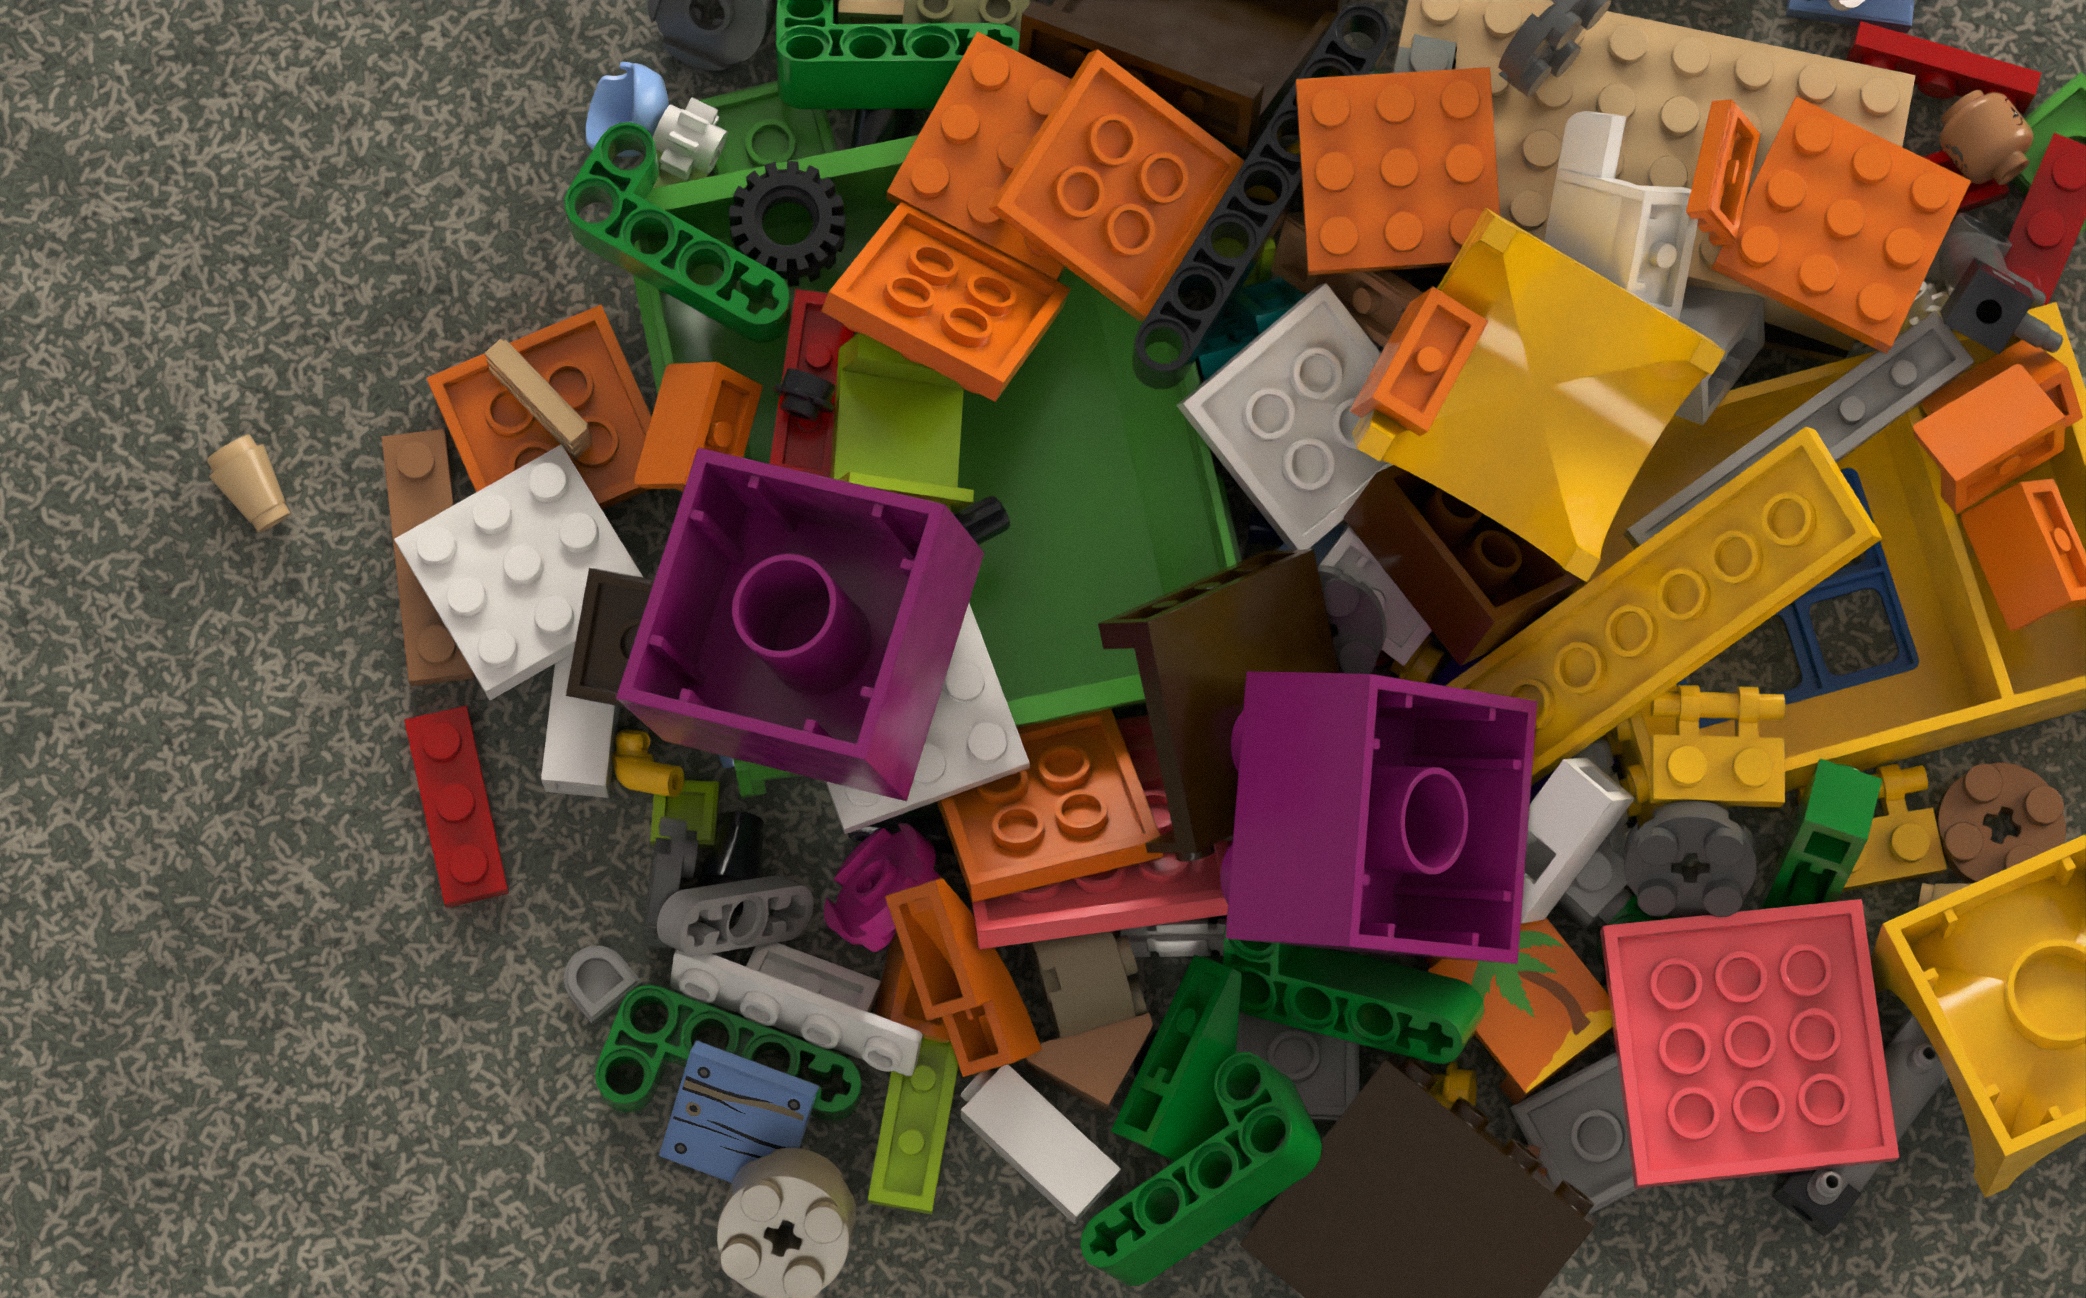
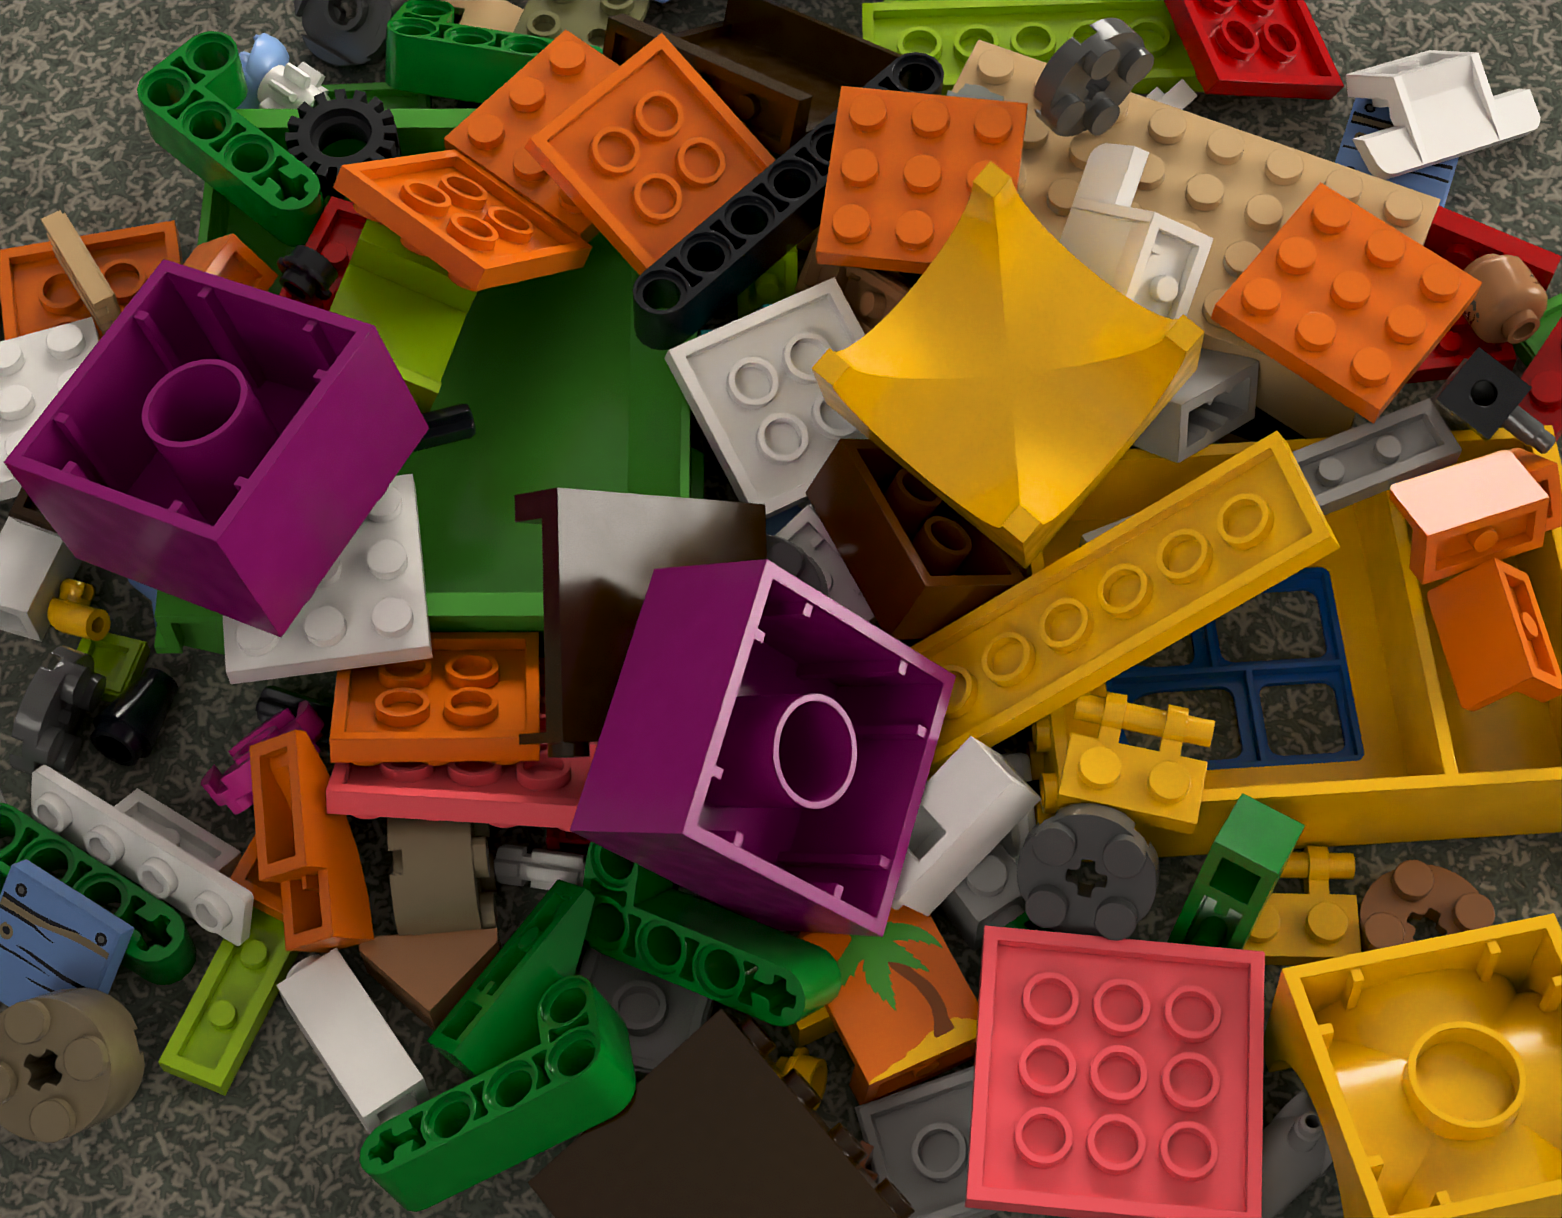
camera: 15 degrees right, 15 degrees down
light grey beam [657,875,814,956] -> none
orange panel [1350,287,1488,437] -> none
orange tile [1686,99,1760,246] -> none

